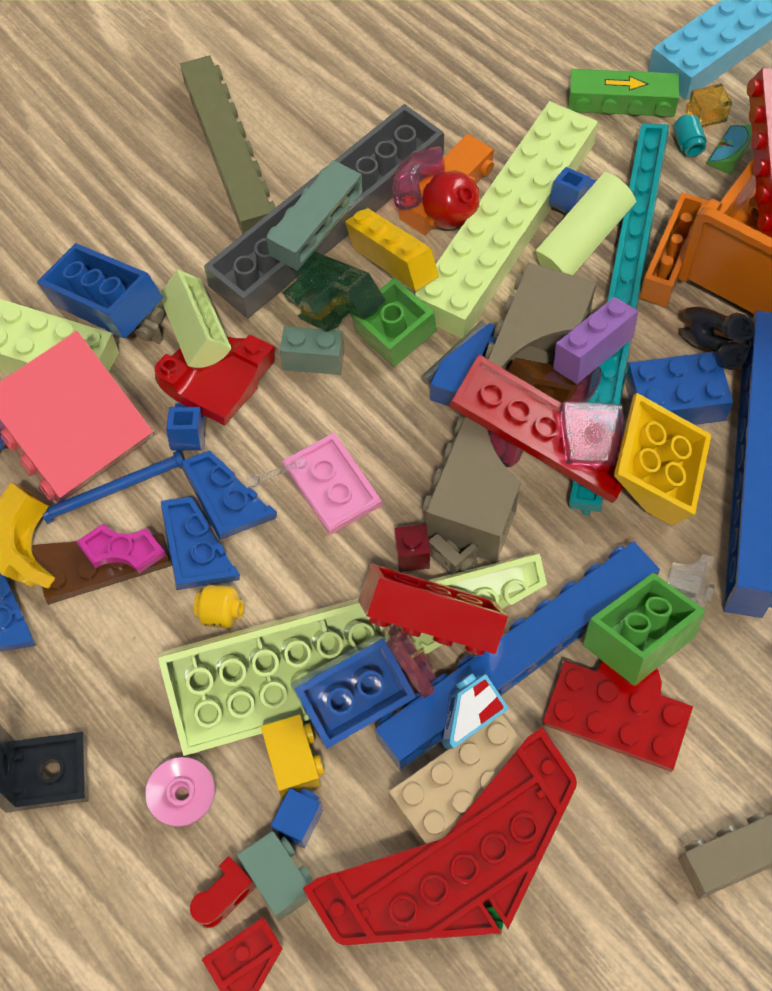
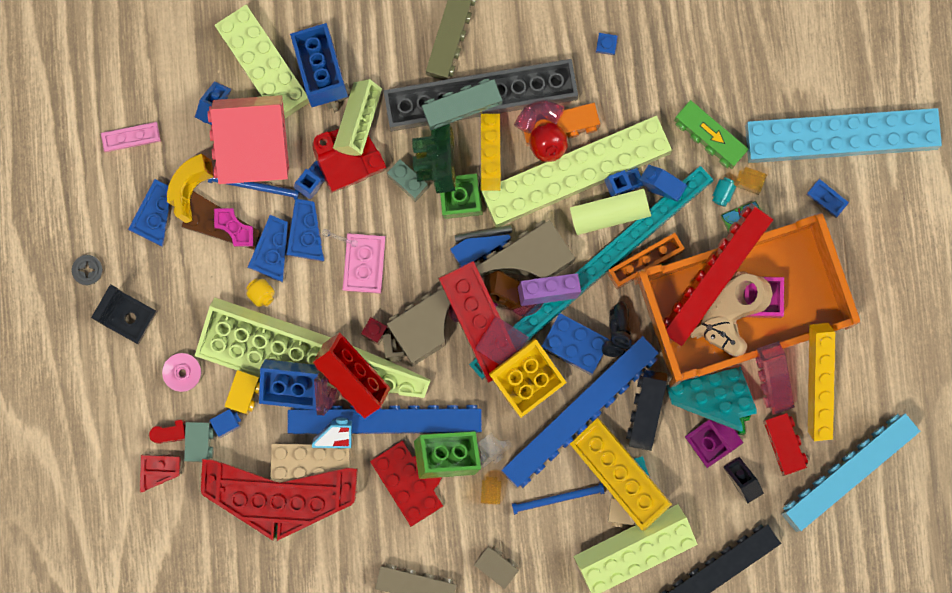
camera: 35 degrees right, 20 degrees up
none -> clear yellow brick [481,477,501,505]
none -> blue plate [596,33,618,55]
none -> blue slope [639,164,687,202]

